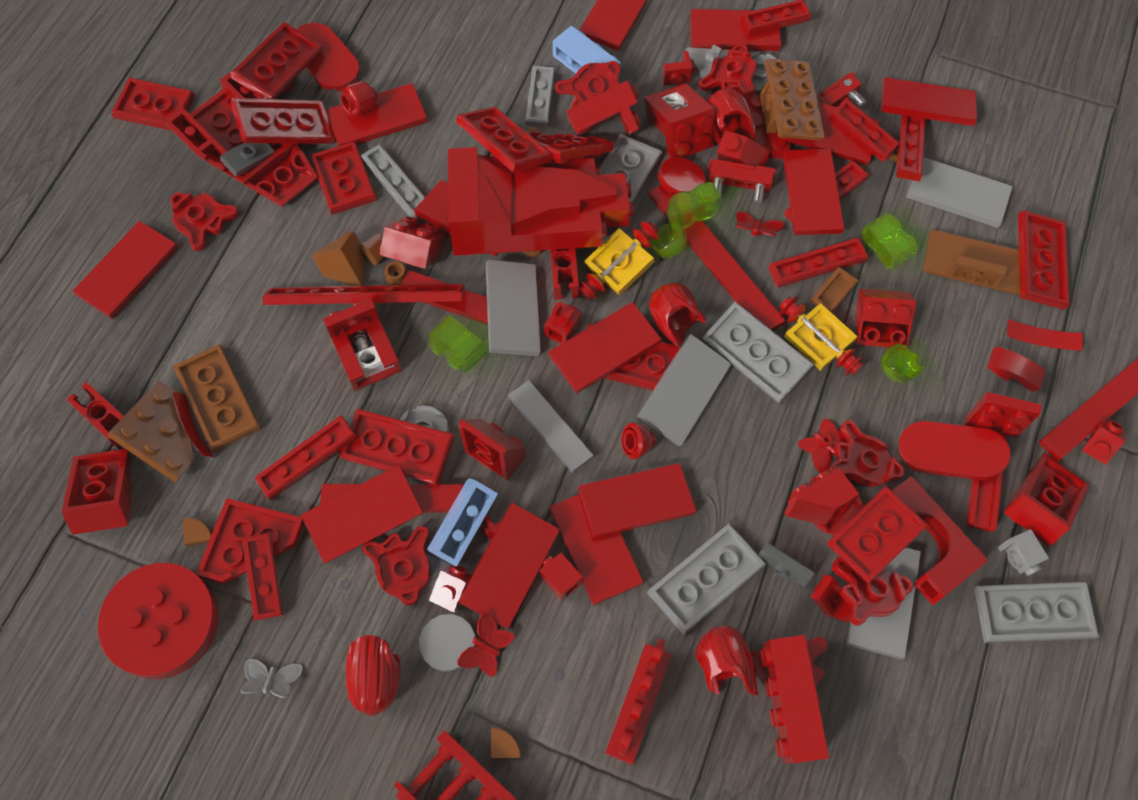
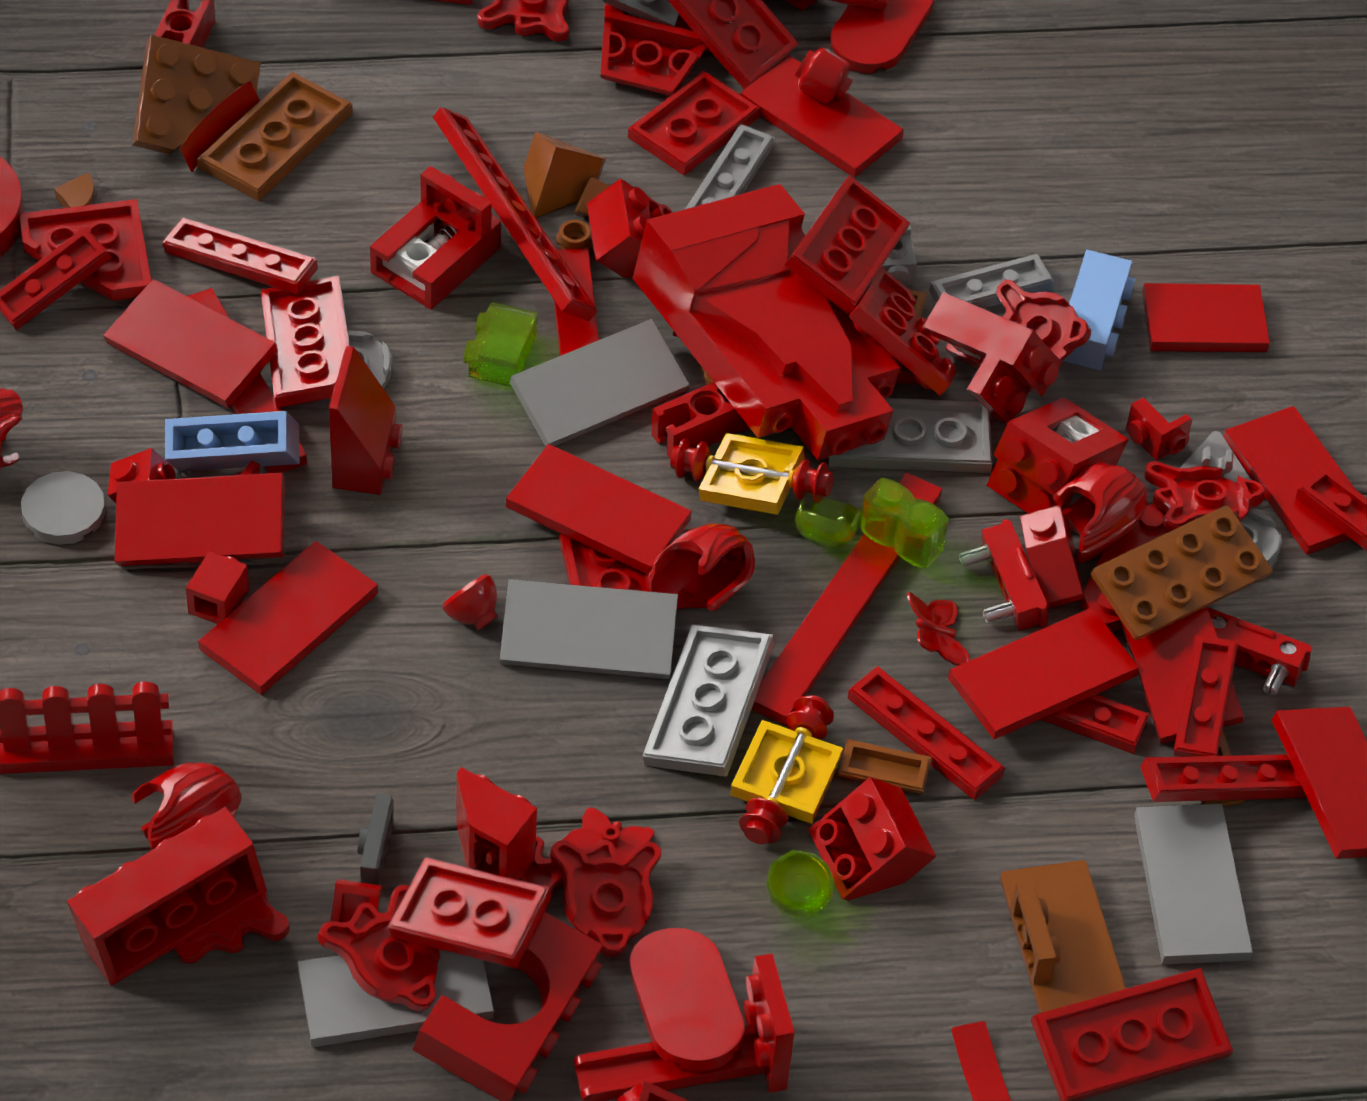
camera: 60 degrees right, 15 degrees down
red slope [61,449,131,535] -> none
red tile [362,526,431,606] -> none
red piece [457,613,515,677] -> none
light grey tile [509,380,593,474] -> none
red brick [544,302,582,344] -> none
red tile [578,463,697,539] -> none
light grey tile [647,523,766,635] -> none
red tile [658,157,705,198] -> none
clear neon green brick [861,213,918,270] -> none
red slope [987,347,1046,392] -> none

